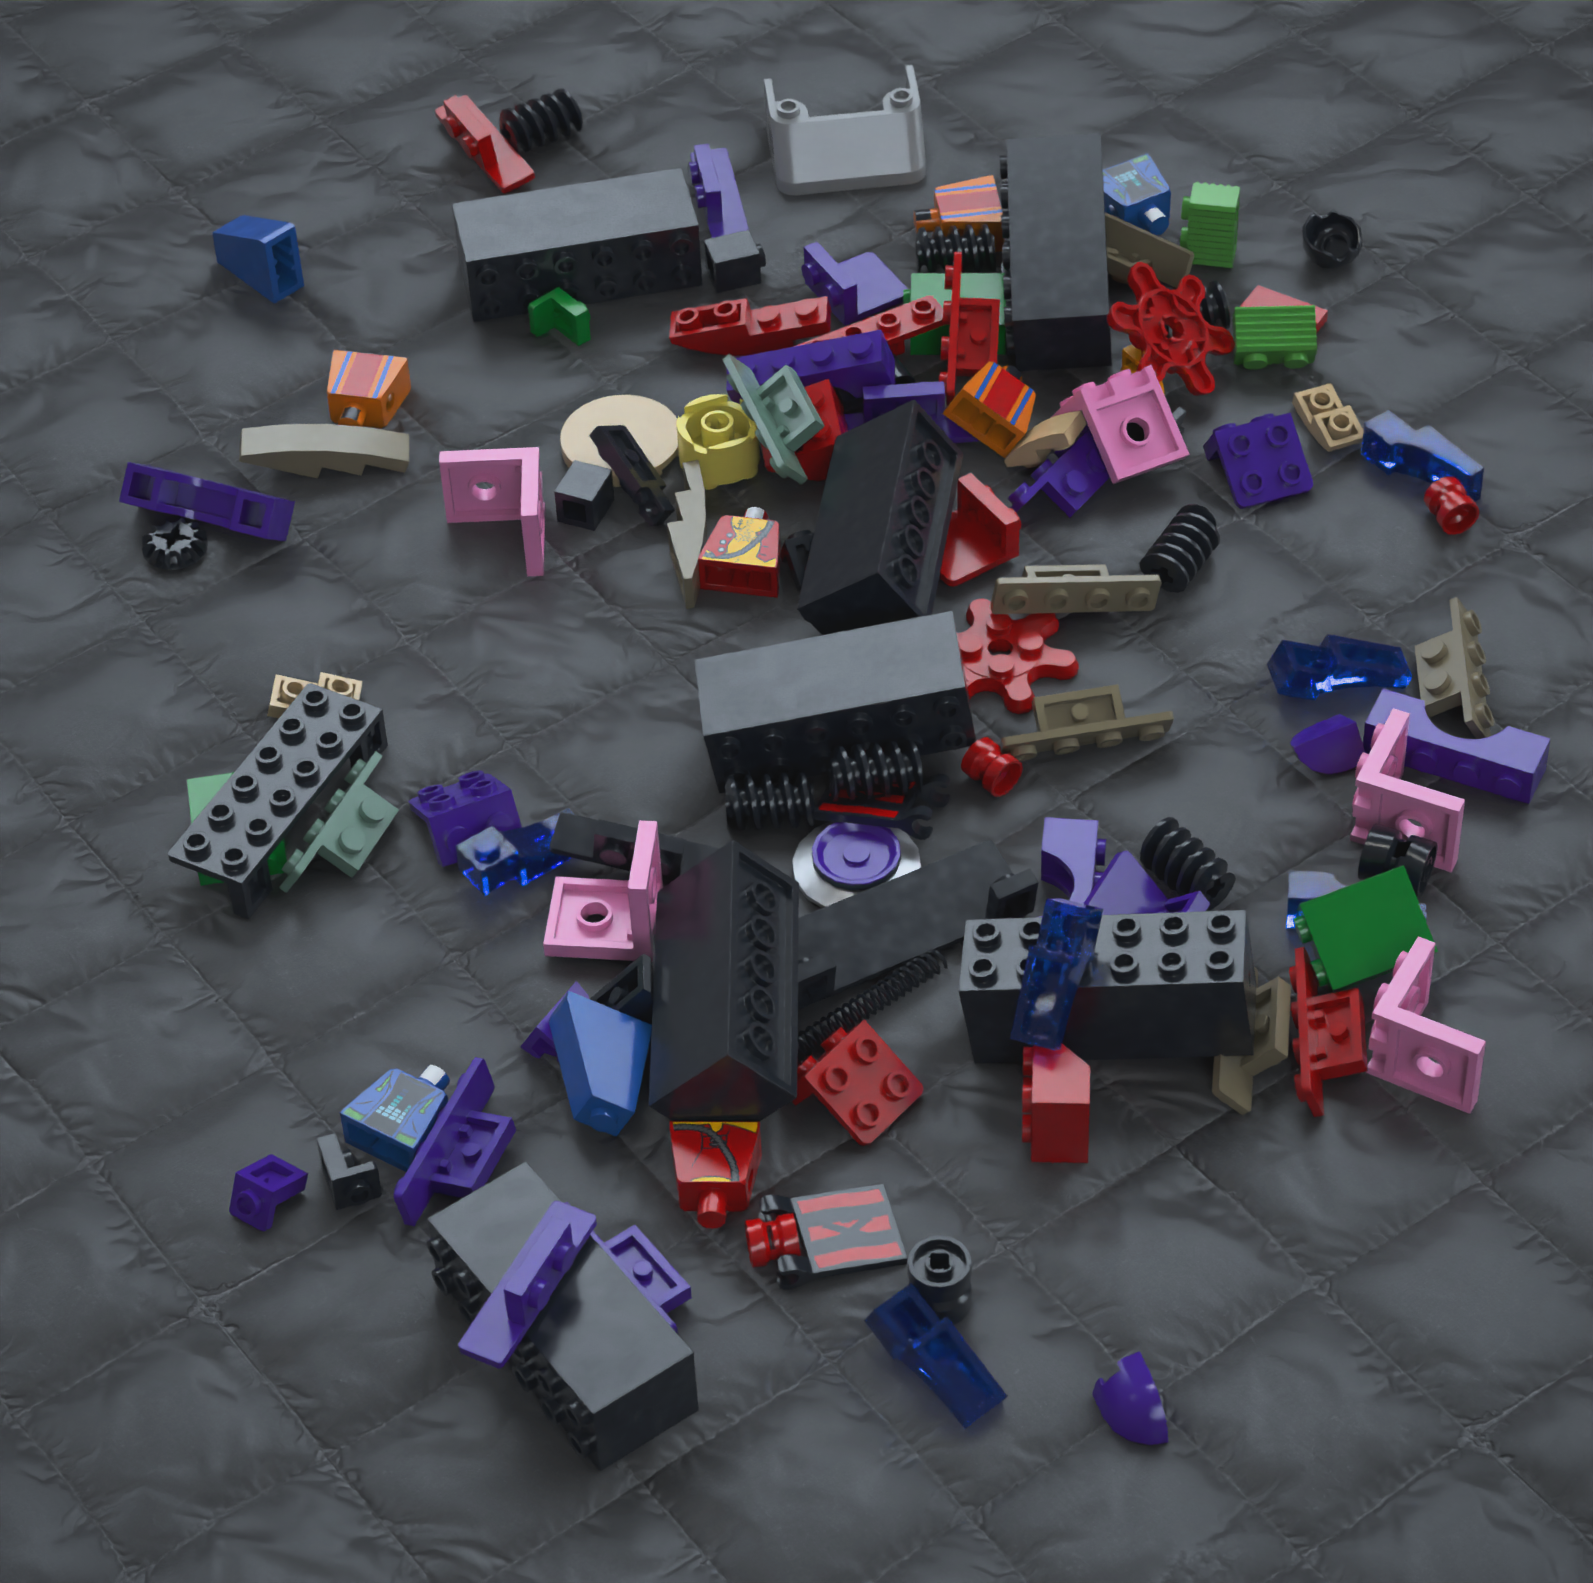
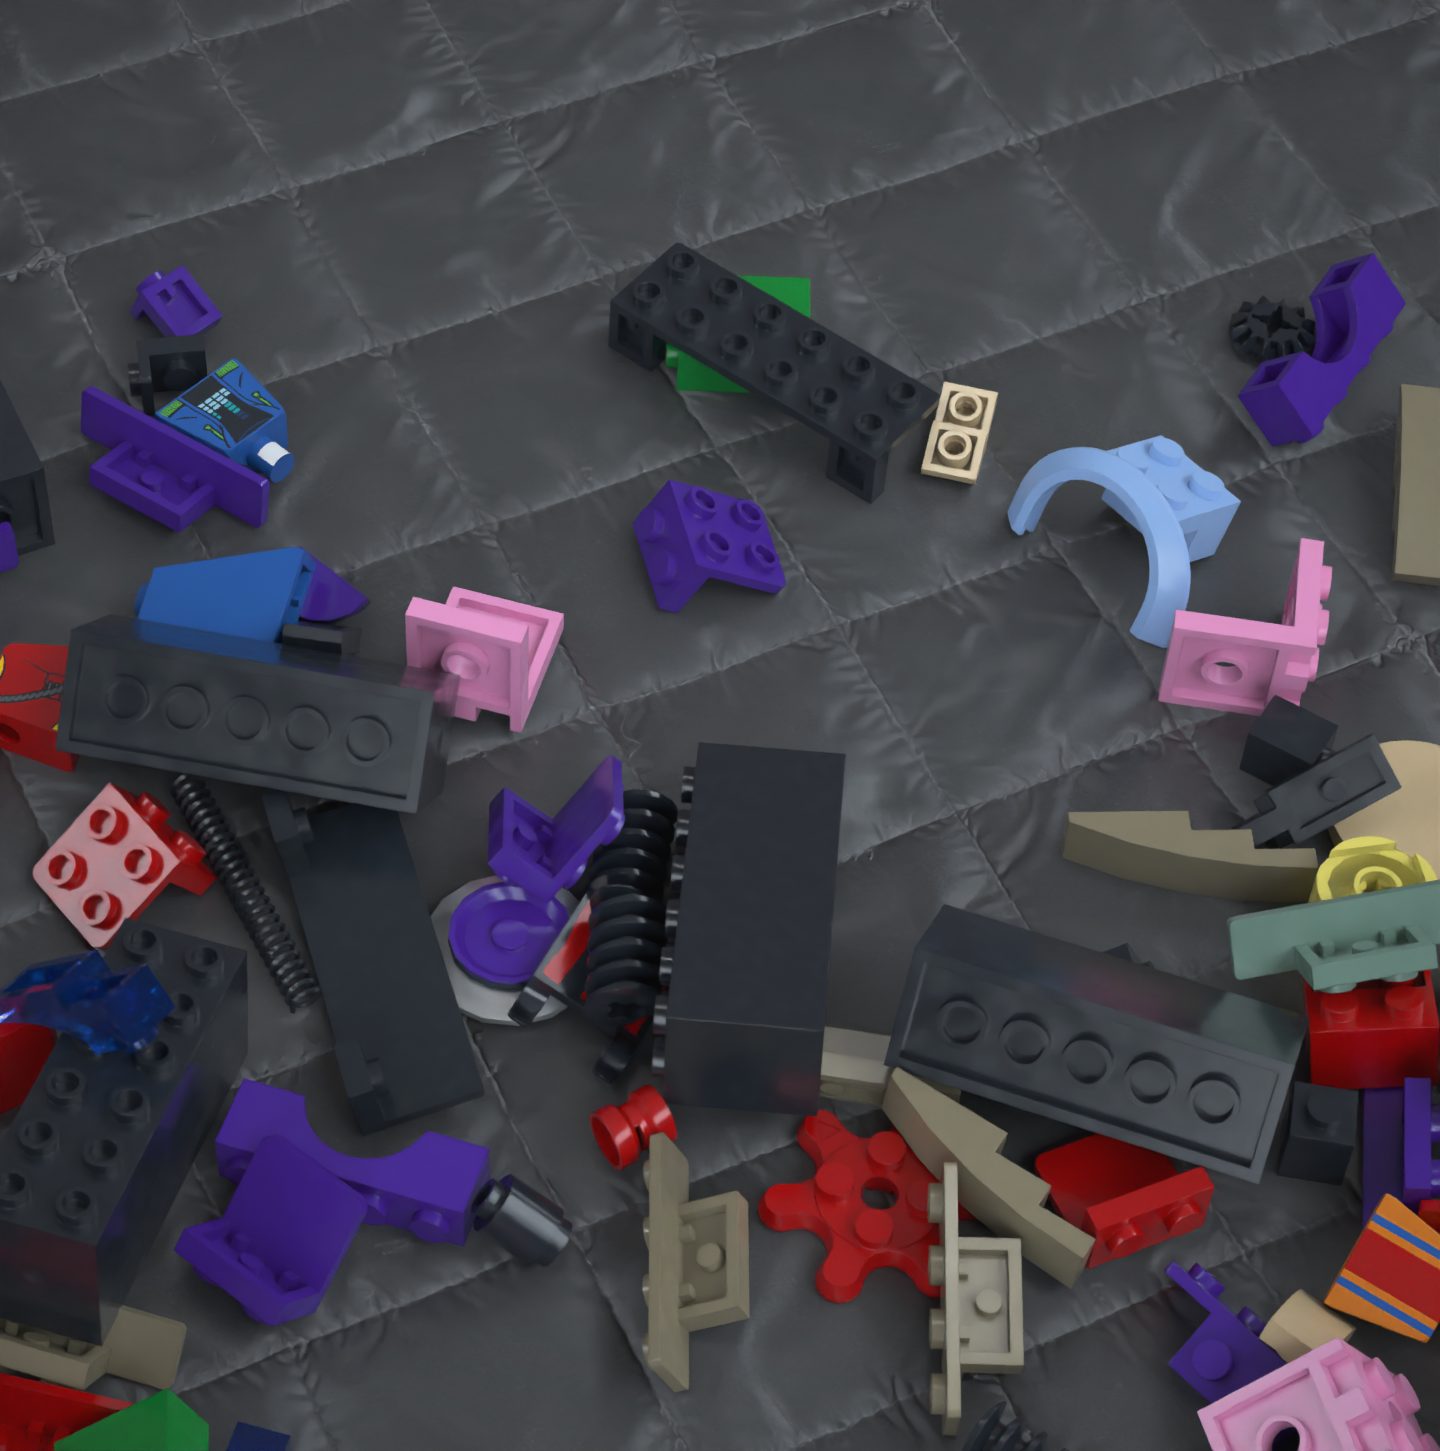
camera: 95 degrees right, 5 degrees up
sand green bracket [279,751,399,893] -> none
clear blue slope [456,808,575,896] -> none
black bracket [550,812,720,881] -> none
red torso [698,507,781,598] -> none
black piece [1140,817,1236,911] -> none
none -> black brick [471,1174,573,1267]
none -> dark purple bracket [488,755,625,903]
none -> dark tan slope [881,1067,1096,1289]
none -> light blue piece [1007,435,1241,648]

